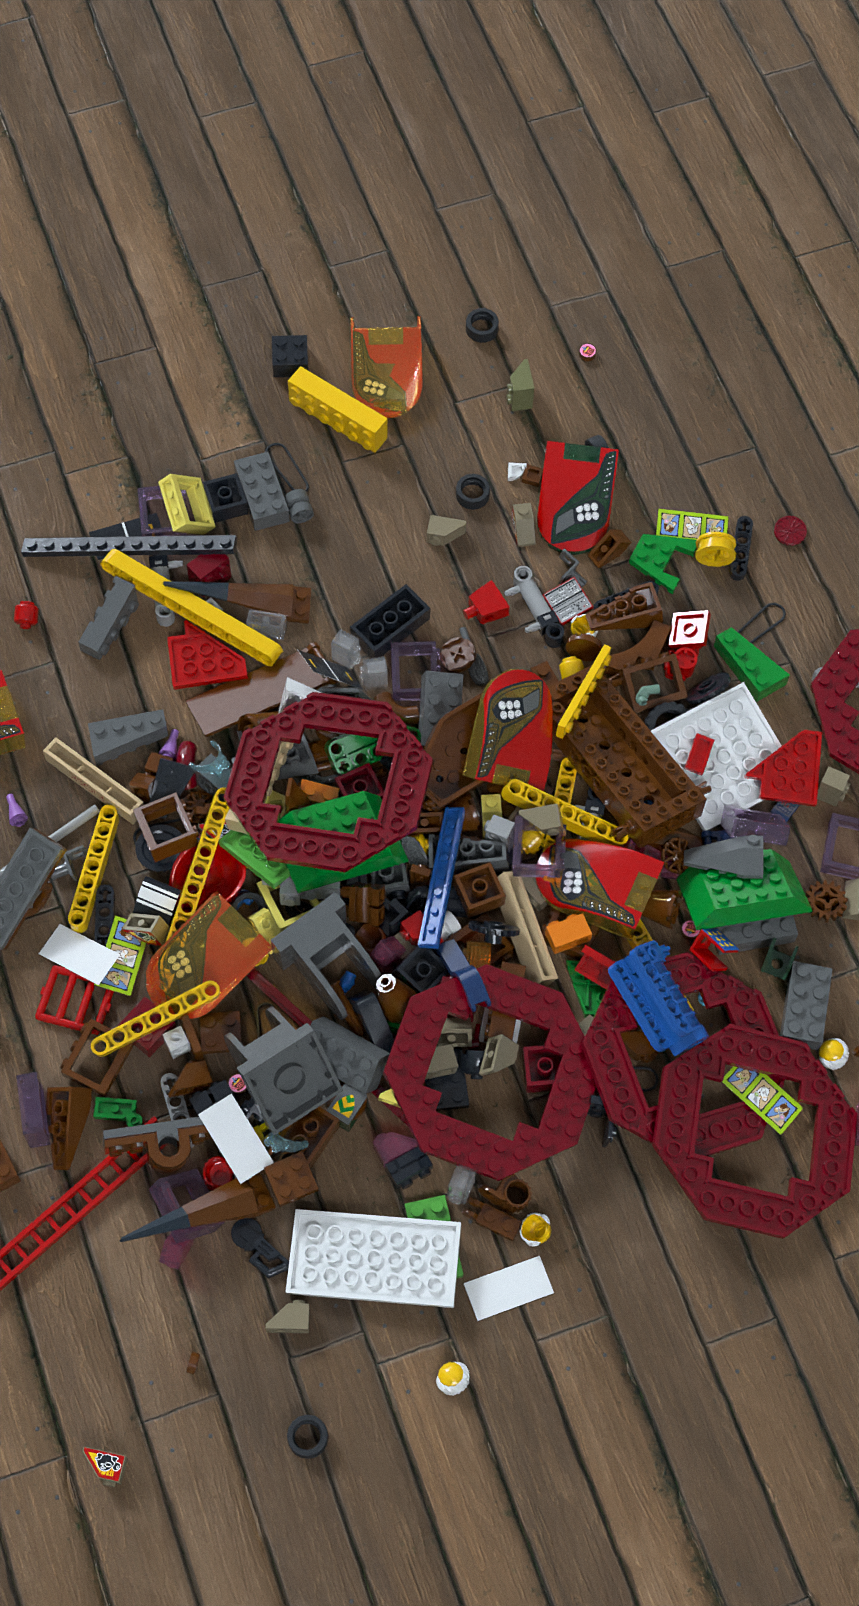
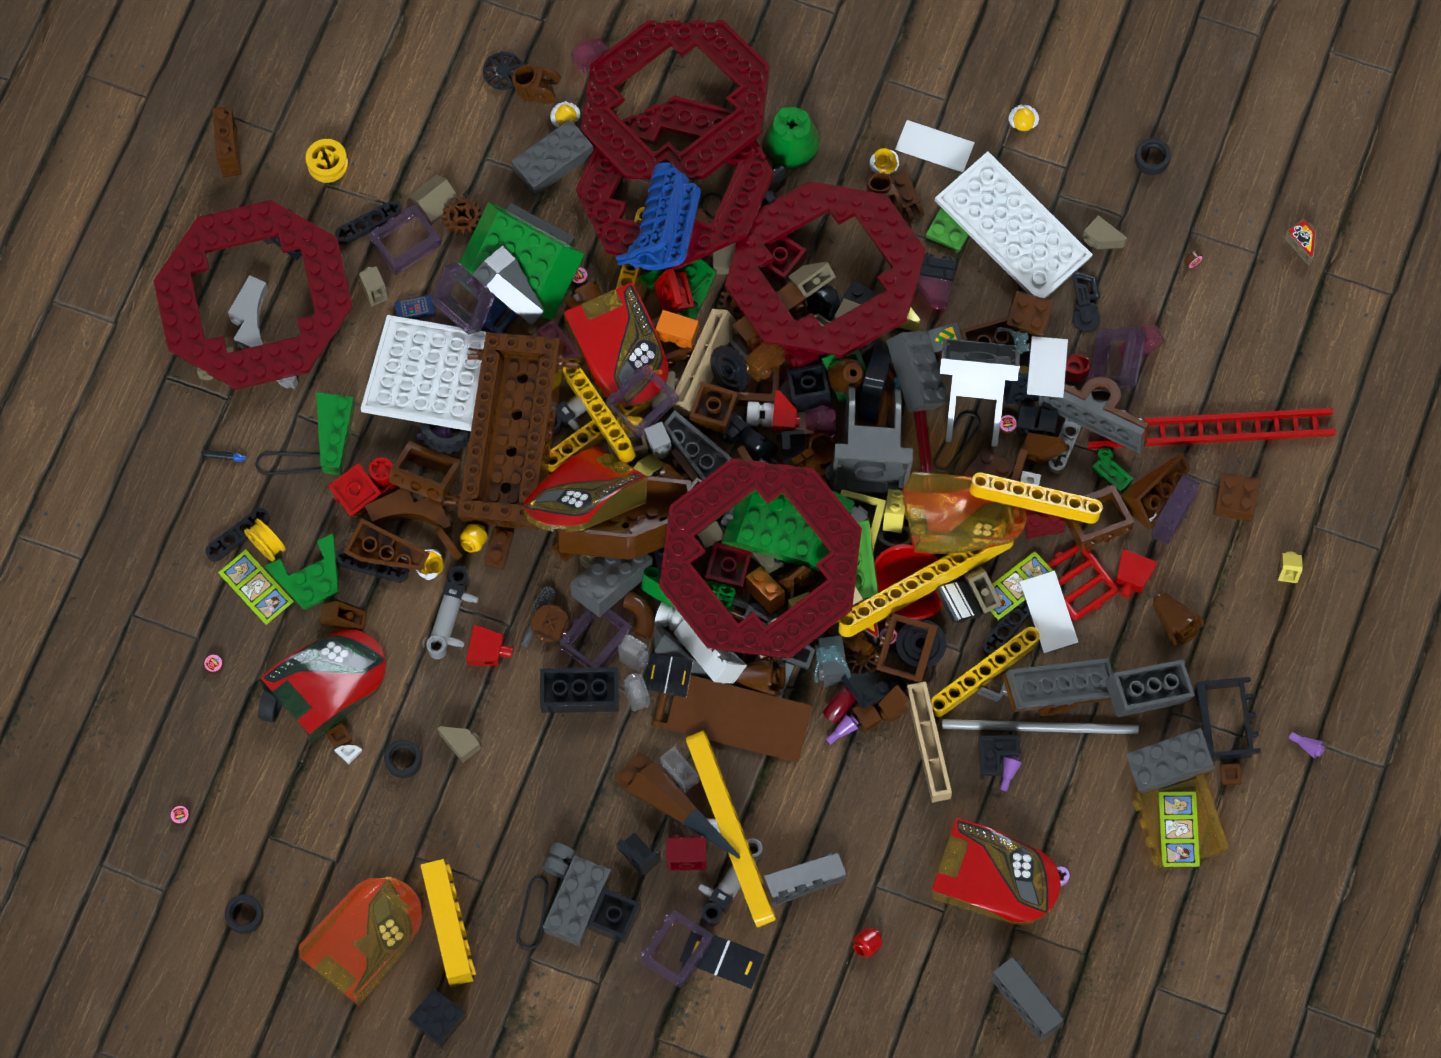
camera: 135 degrees left, 5 degrees up
plate [21,535,237,557] -> none
dark grey wedge [88,709,168,767] -> none
reddish brown plate [119,1173,276,1242] -> none
light yellow window [158,474,216,535] -> none
red wing [167,620,248,690] -> none
blue tile [418,807,465,949] -> none
dark blue piece [436,939,491,1012] -> none
clear brick [447,1165,476,1205] -> none
olive slope [506,359,534,411] -> none
dark tan slope [512,503,536,547] -> none
dark tan slope [519,804,564,836] -> none
light grey tile [543,577,593,626] -> none
yellow plate [556,644,612,739] -> none
dark grey bracket [558,549,588,588] -> none
sand green arm [635,684,660,706] -> none
reddish brown wheel [661,837,692,874] -> none
red tile [684,733,715,776] -> none
black gear [686,673,731,704] -> none
red piece [689,928,739,971] -> none
sticker [722,1066,803,1135] -> none
red wing [744,730,822,807] -> none
clear green piece [760,937,799,980] -> none
dark red wheel [774,516,807,546] -> none
none -> black piece [201,450,247,462]
none -> tile [204,654,224,674]
none -> black panel [616,833,660,877]
none -> green cone [764,107,820,168]
none -> black panel [978,735,1020,780]
none -> red torso [1116,549,1158,599]

